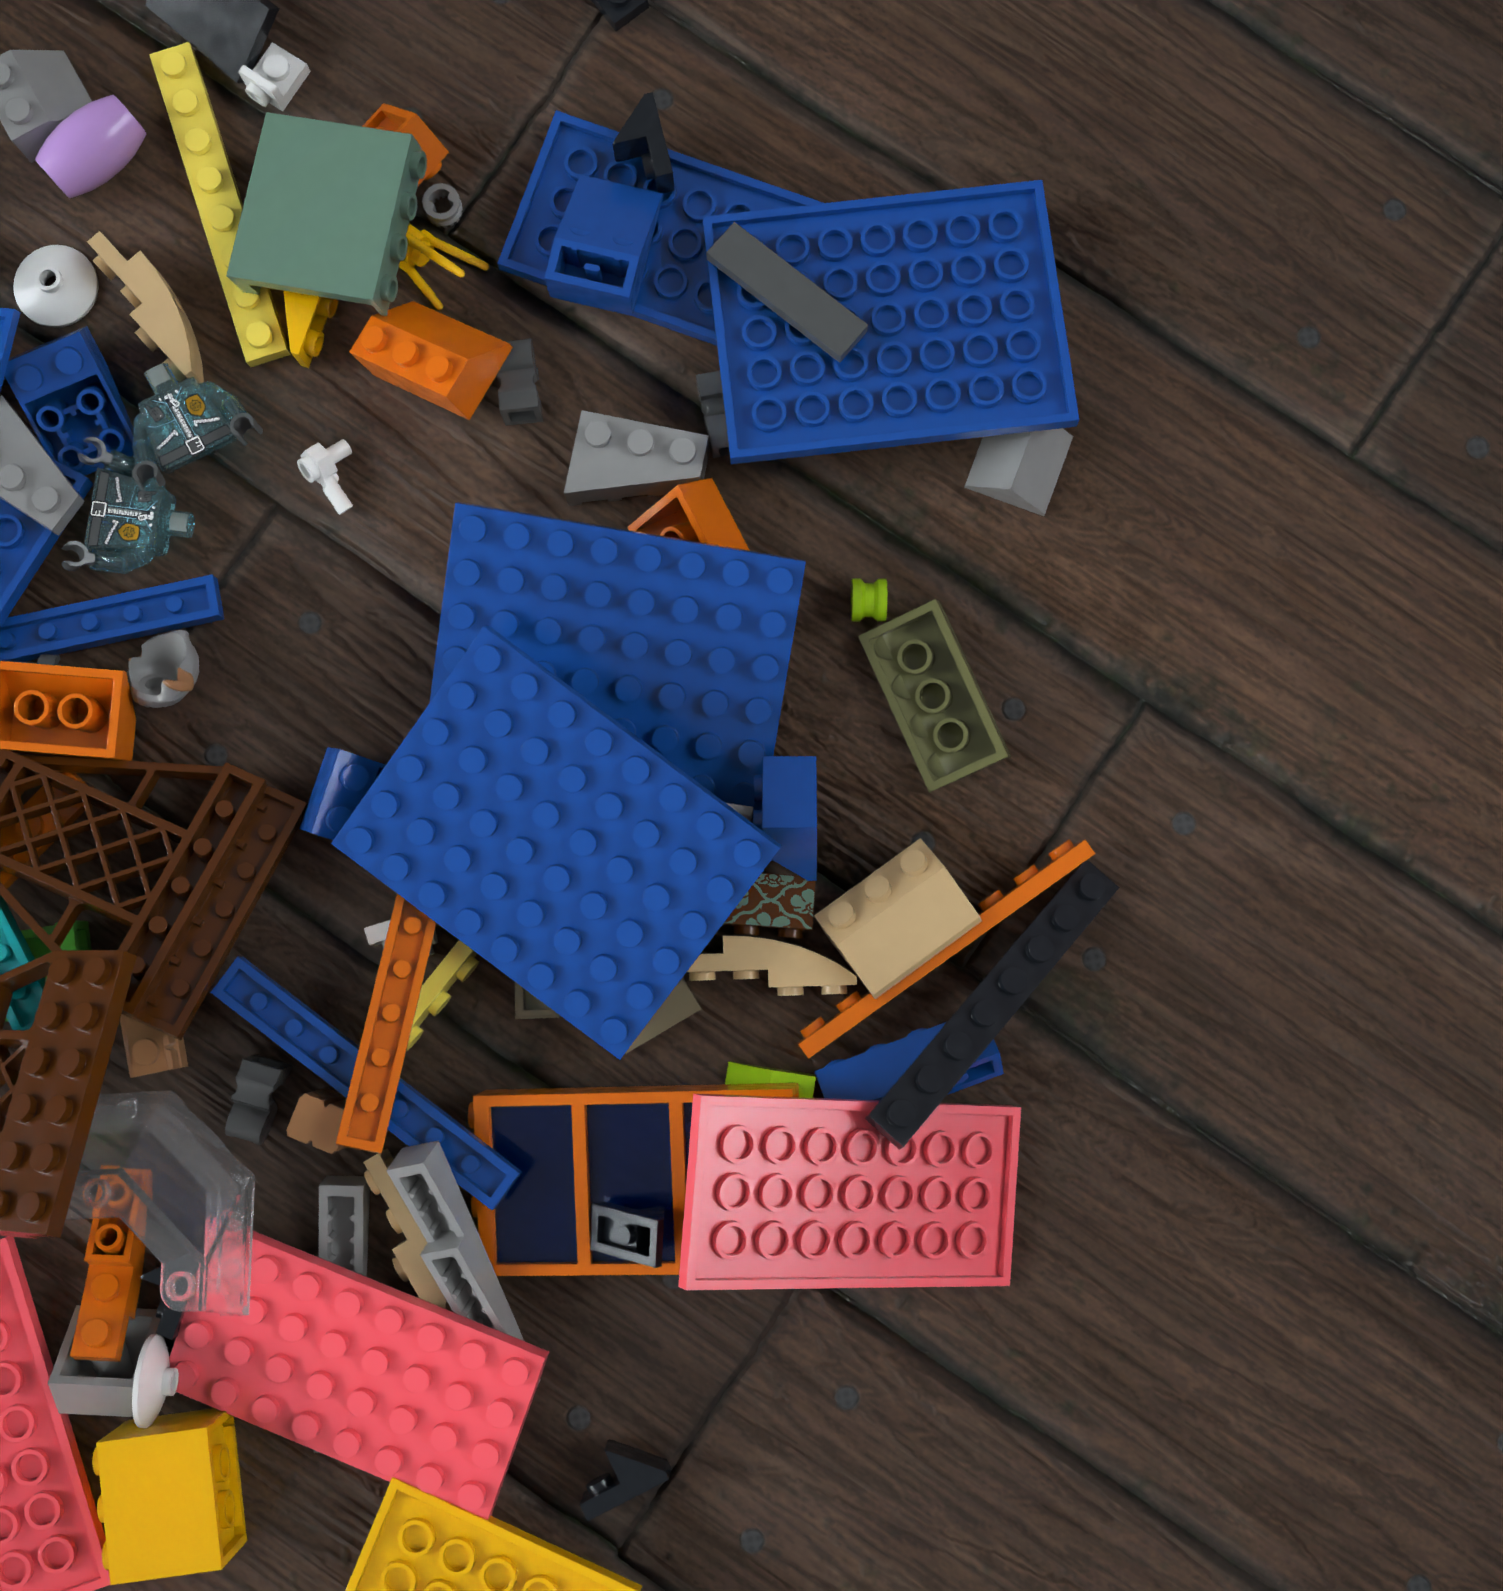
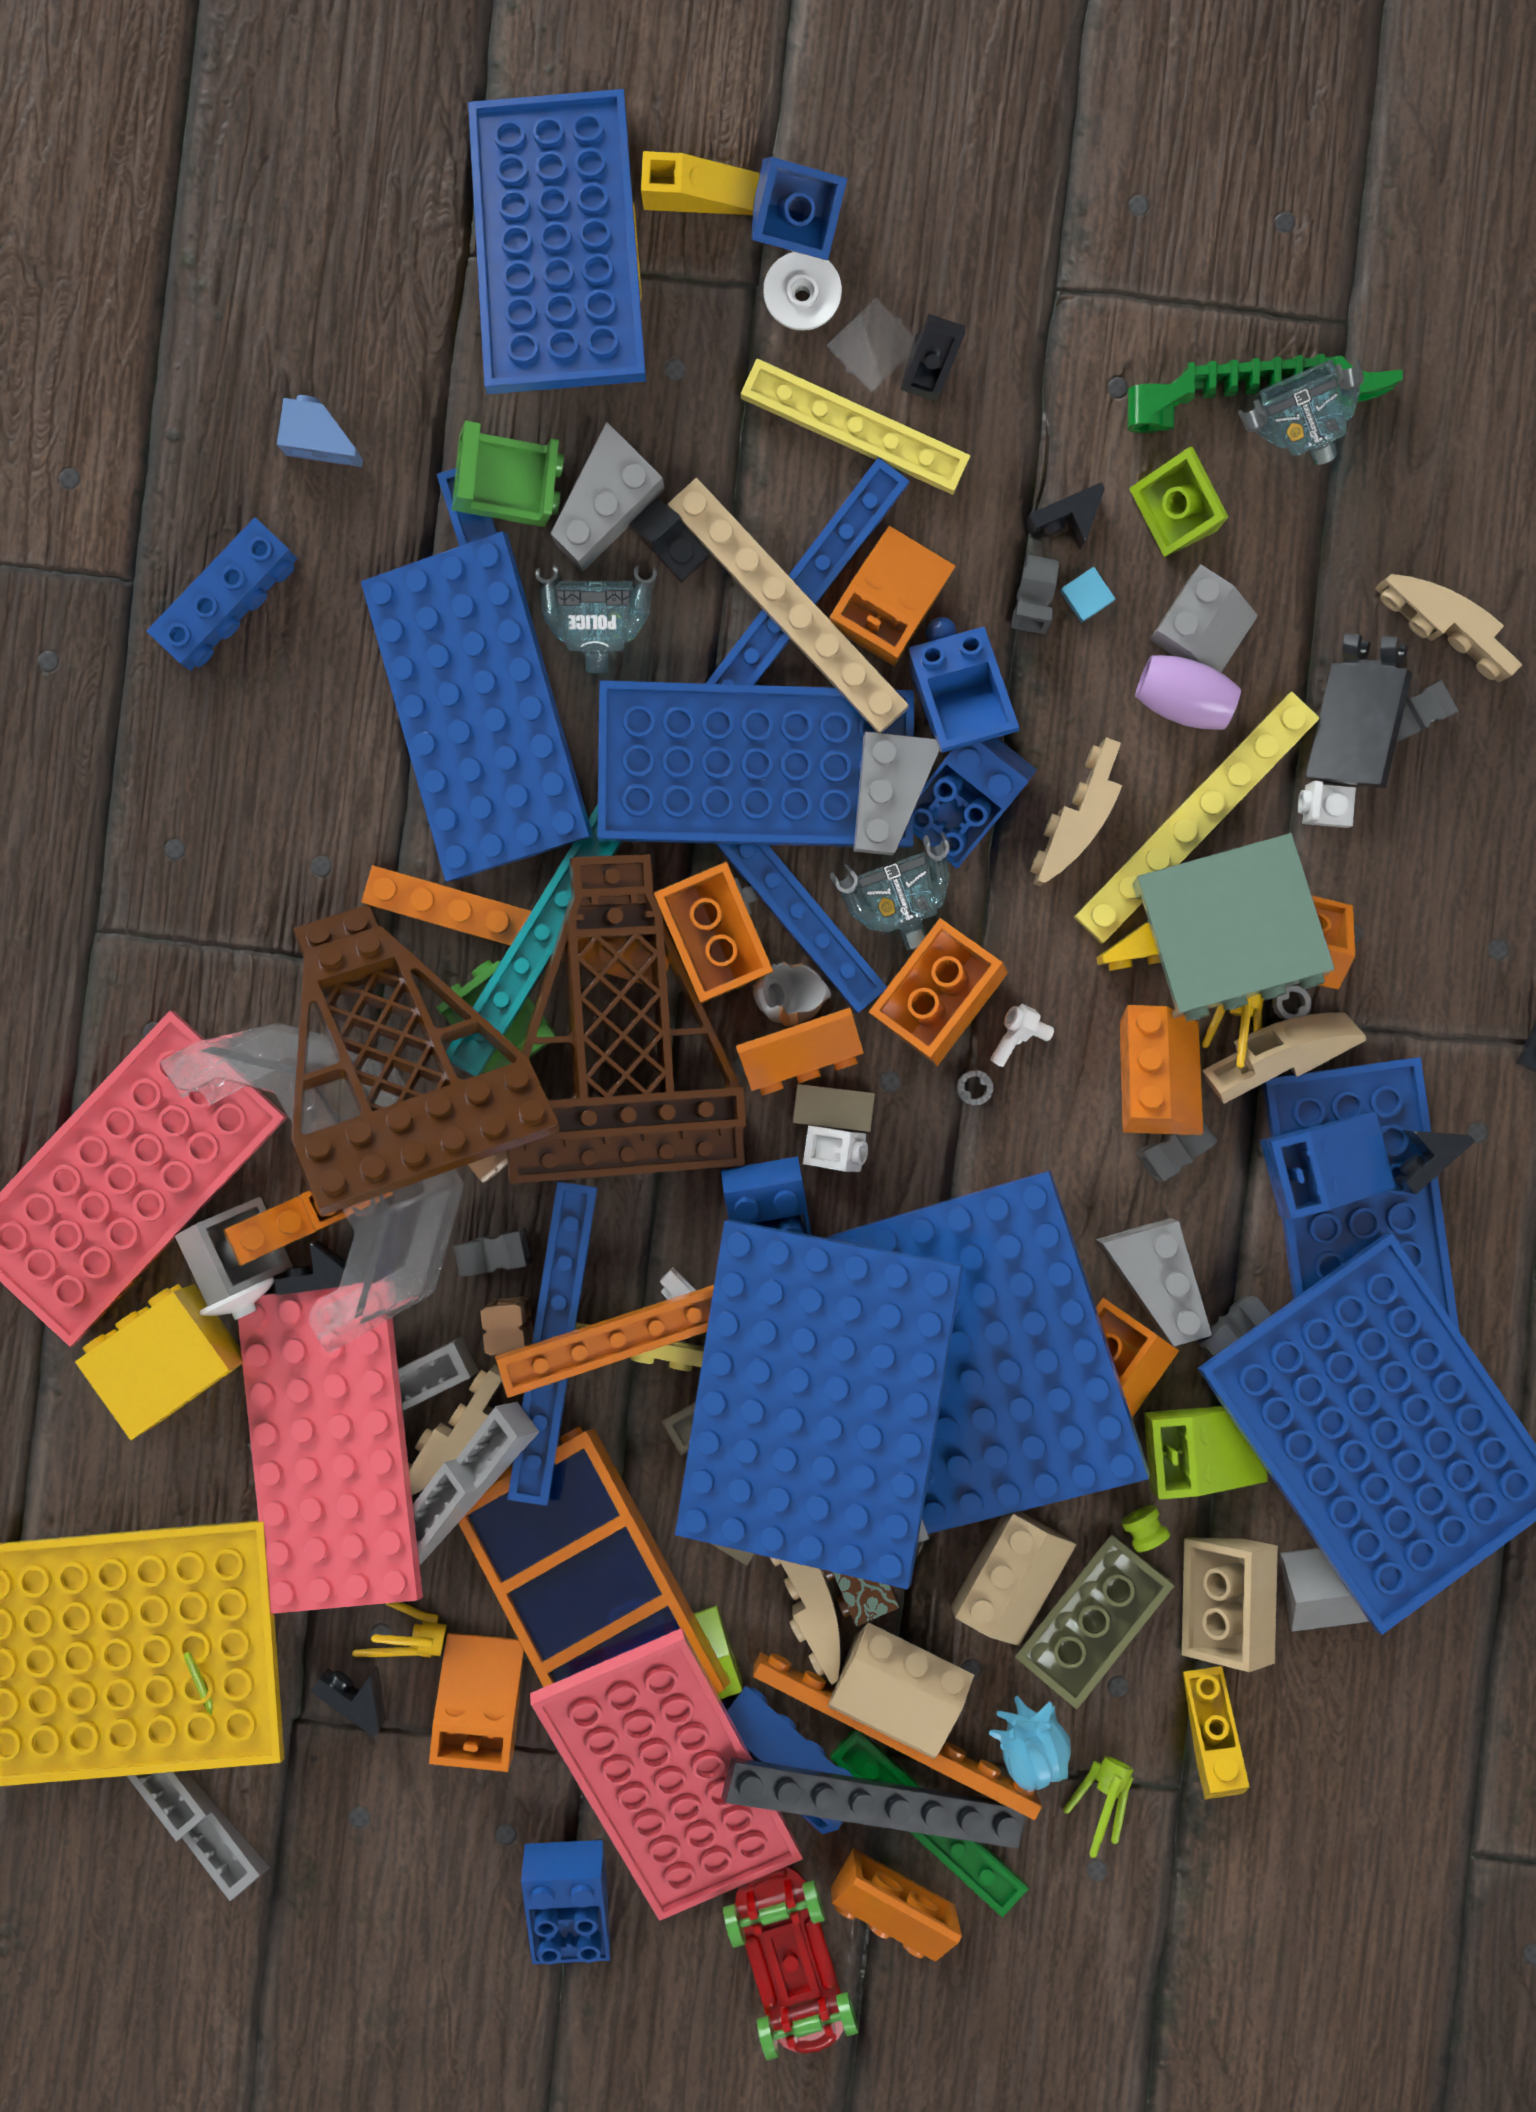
camera: 60 degrees right, 5 degrees up
white dish [13,245,99,328] -> none
torso [132,363,263,492] -> none
black slope [590,1202,664,1268] -> none
dark grey tile [706,222,868,363] -> none
blue slope [753,756,817,881] -> none
none -> yellow plant [352,1602,447,1658]
none -> orange slope [429,1632,524,1772]
none -> blue slope [521,1840,610,1965]
none -> red piece [723,1866,859,2061]
none -> orange slope [736,1008,864,1096]
none -> dark tan tile [793,1084,875,1132]
none -> white bracket [803,1125,868,1172]
none -> green tile [830,1728,1029,1918]
none -> orange slope [831,1848,962,1961]
none -> orange slope [869,918,1008,1066]
none -> tan slope [951,1511,1077,1646]
none -> light grey bush [957,1070,993,1105]
none -> medium azure hair [989,1696,1071,1791]
none -> lime plant [1063,1756,1134,1858]
none -> lime slope [1144,1406,1268,1500]
none -> tan slope [1182,1537,1278,1672]
none -> yellow slope [1183,1666,1250,1799]
none -> tan slope [1202,1012,1366,1104]

